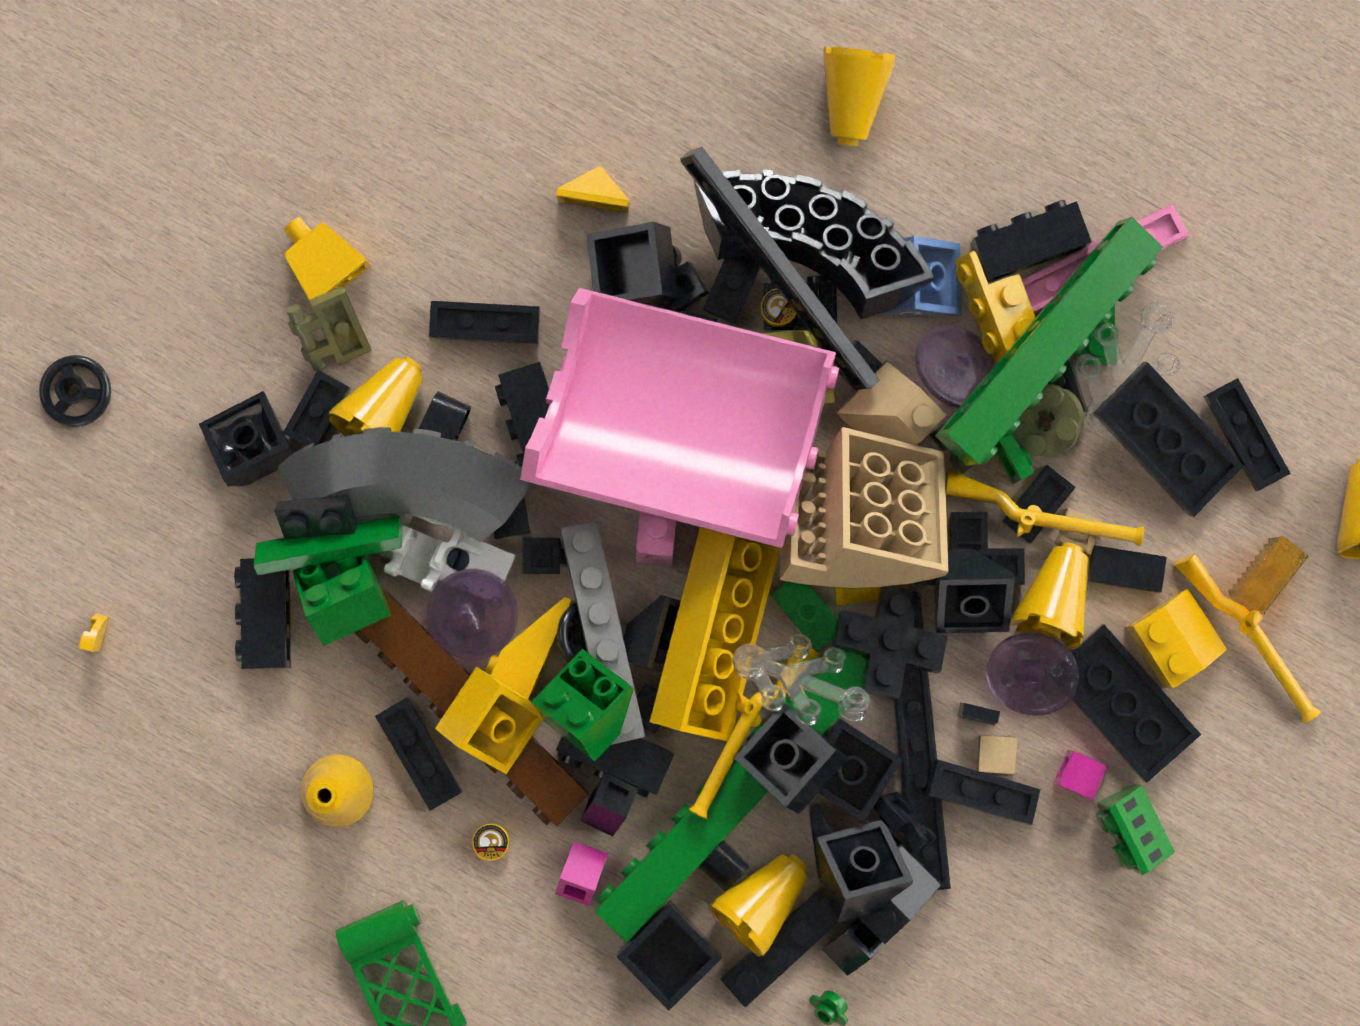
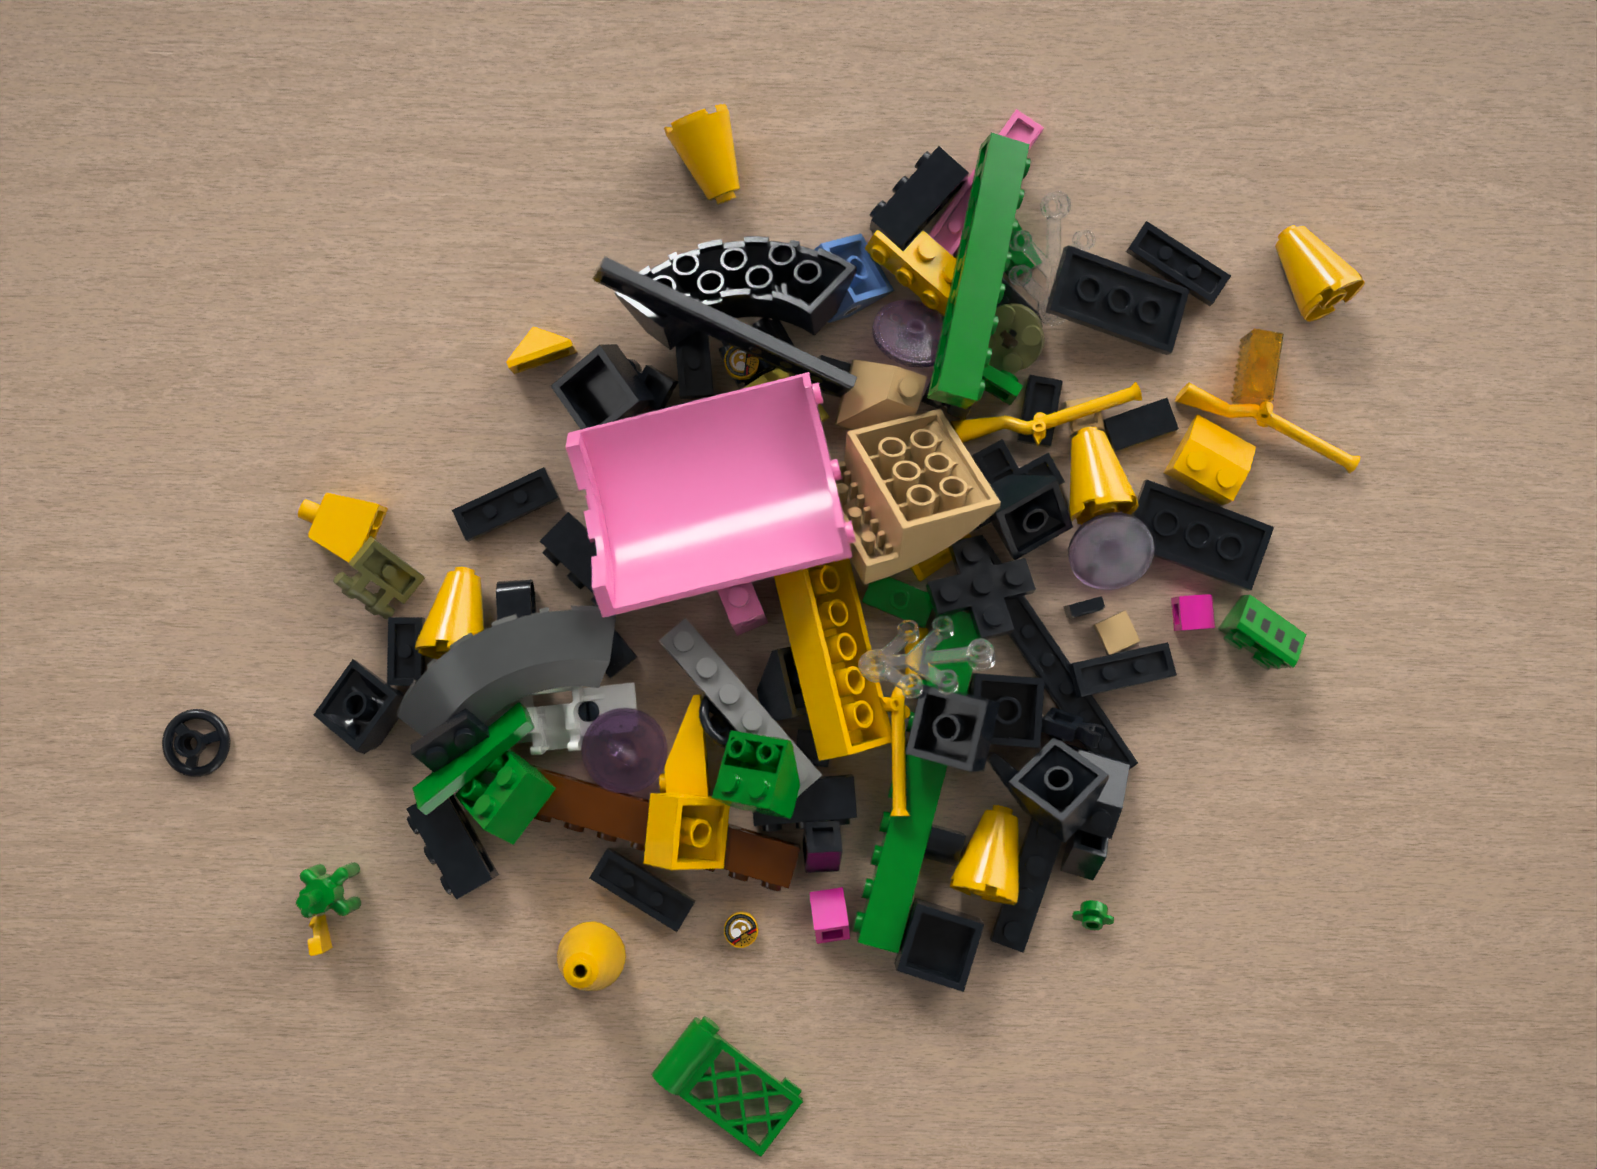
camera: 30 degrees left, 0 degrees up
black plate [522,537,568,574] -> none
none -> green plant [296,862,361,918]

